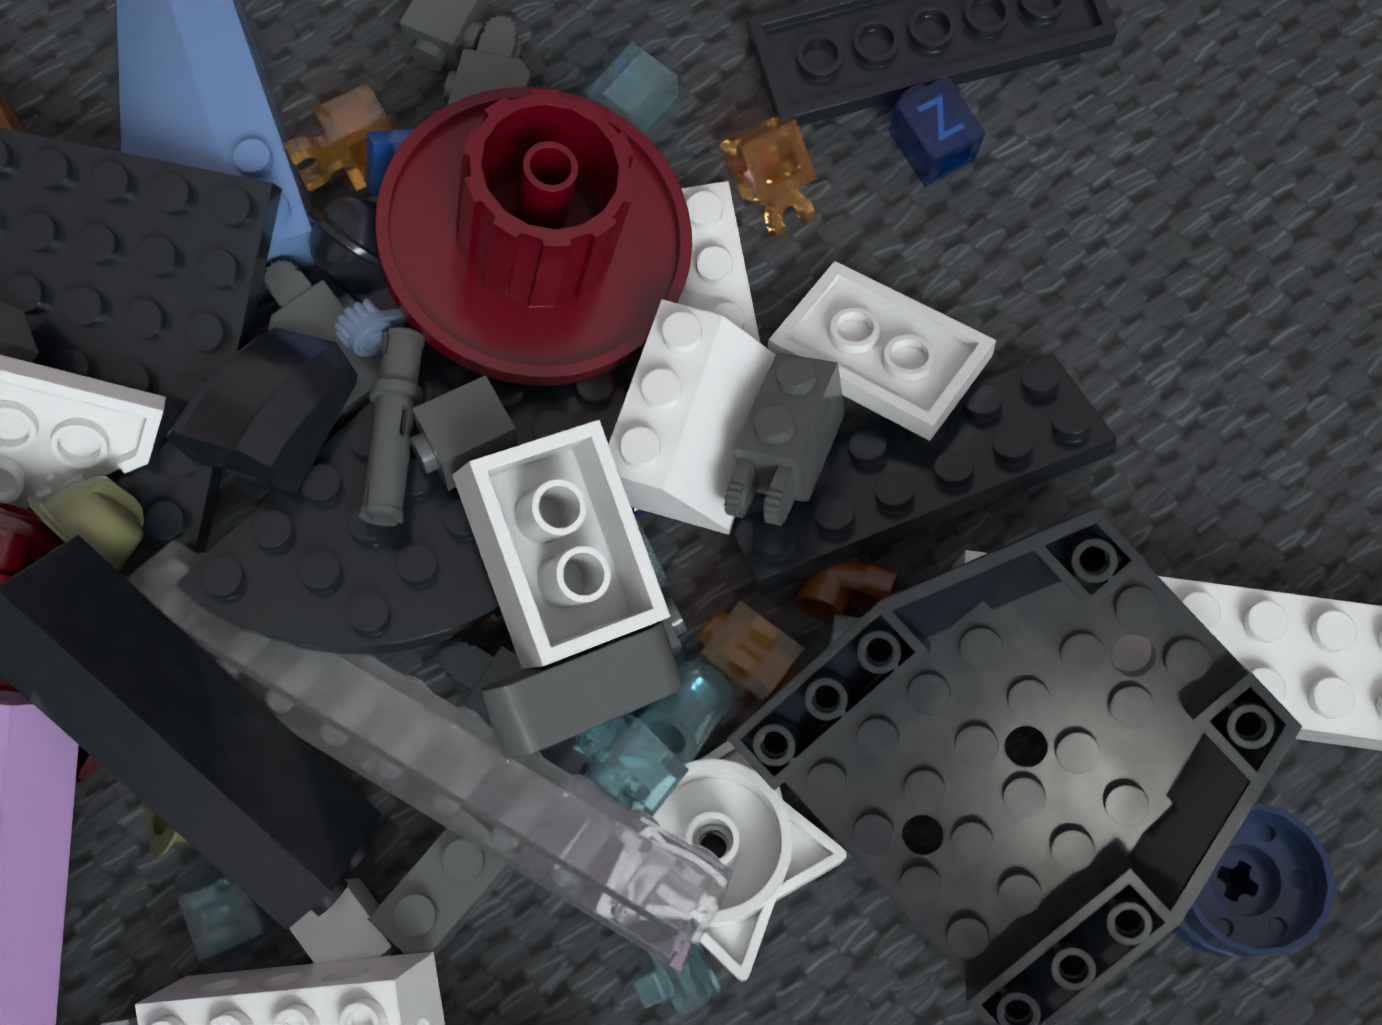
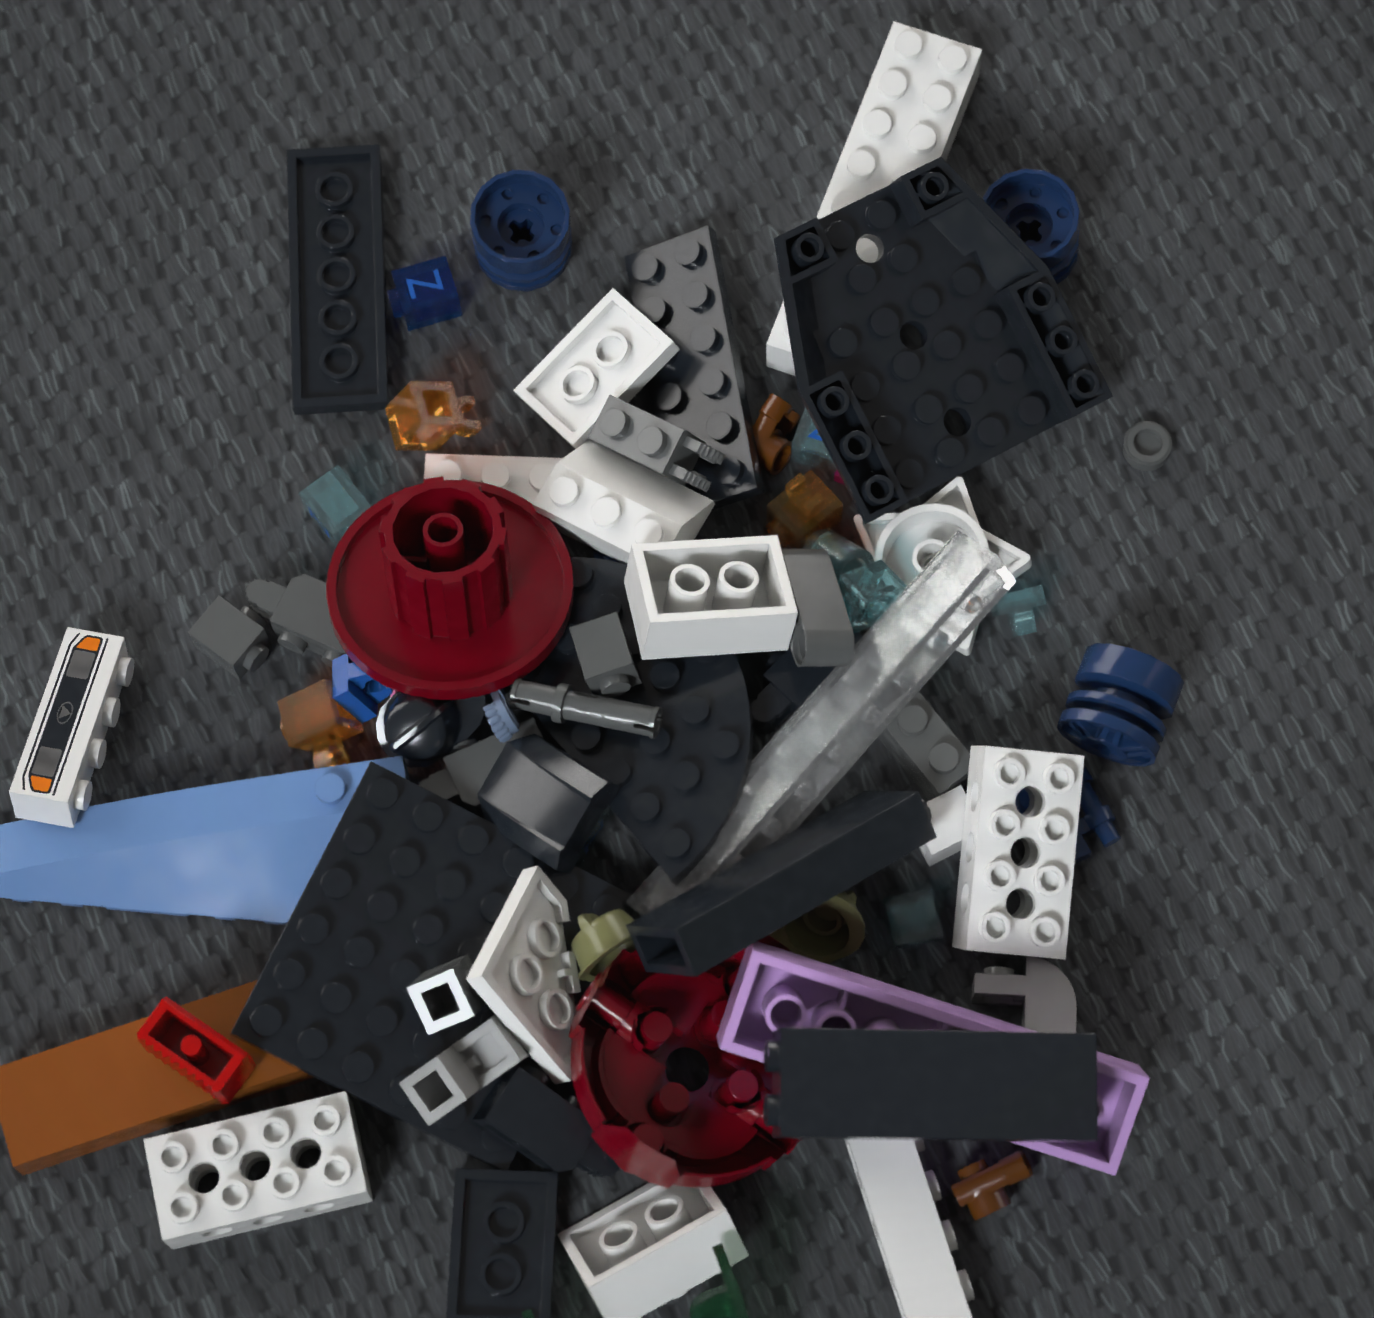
camera: 75 degrees left, 5 degrees down
none -> dark blue wheel [470,170,572,291]

